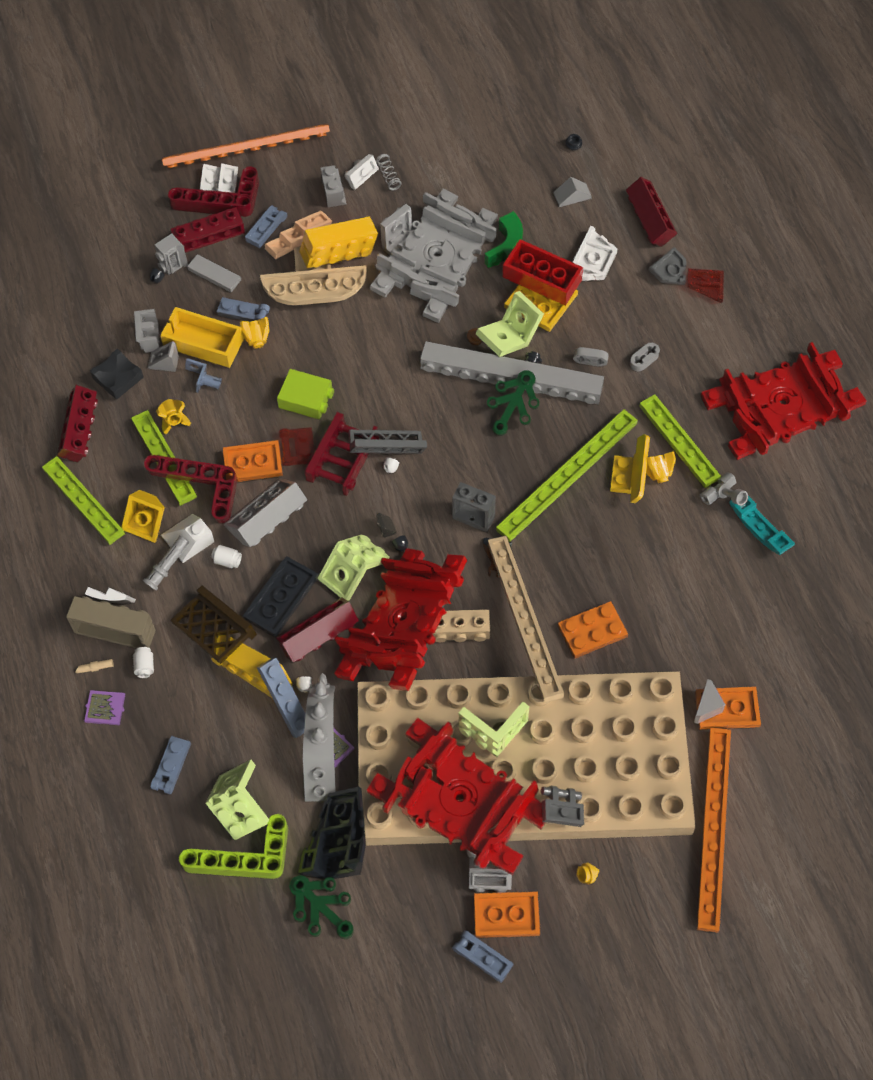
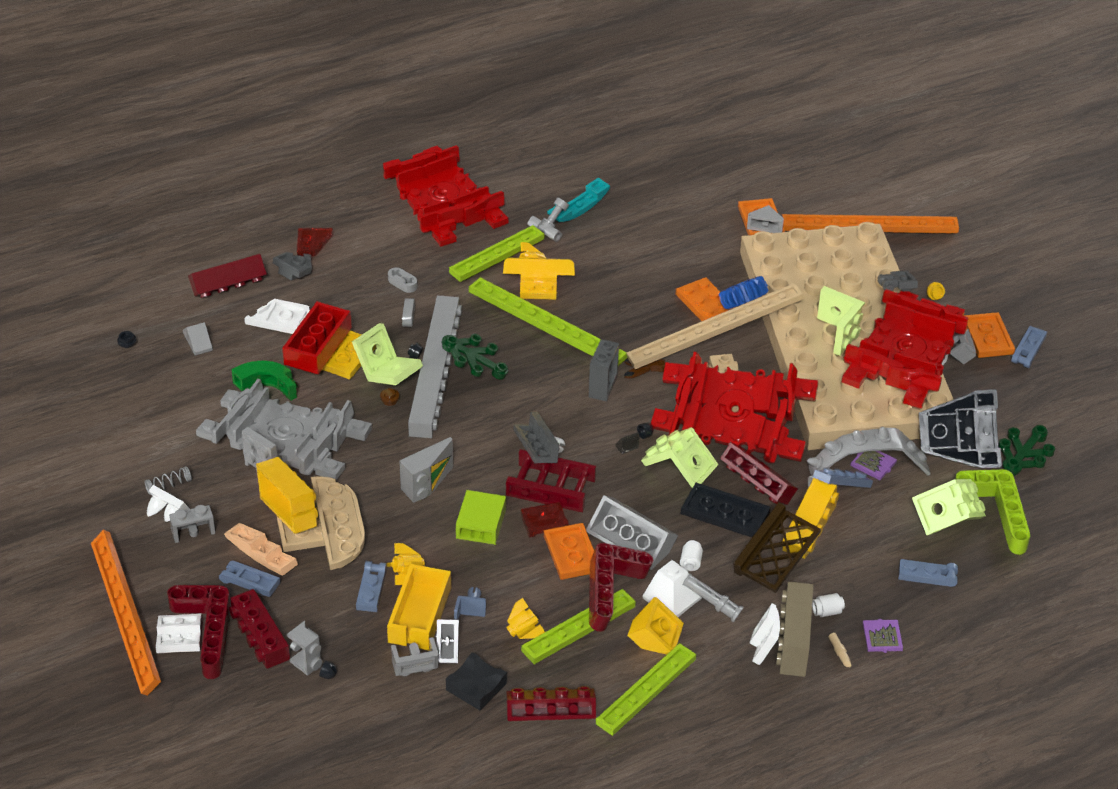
camera: 100 degrees left, 20 degrees down
light grey tile [187,254,241,292] -> none
none -> light grey slope [400,437,453,503]
none -> blue gear [719,276,769,309]

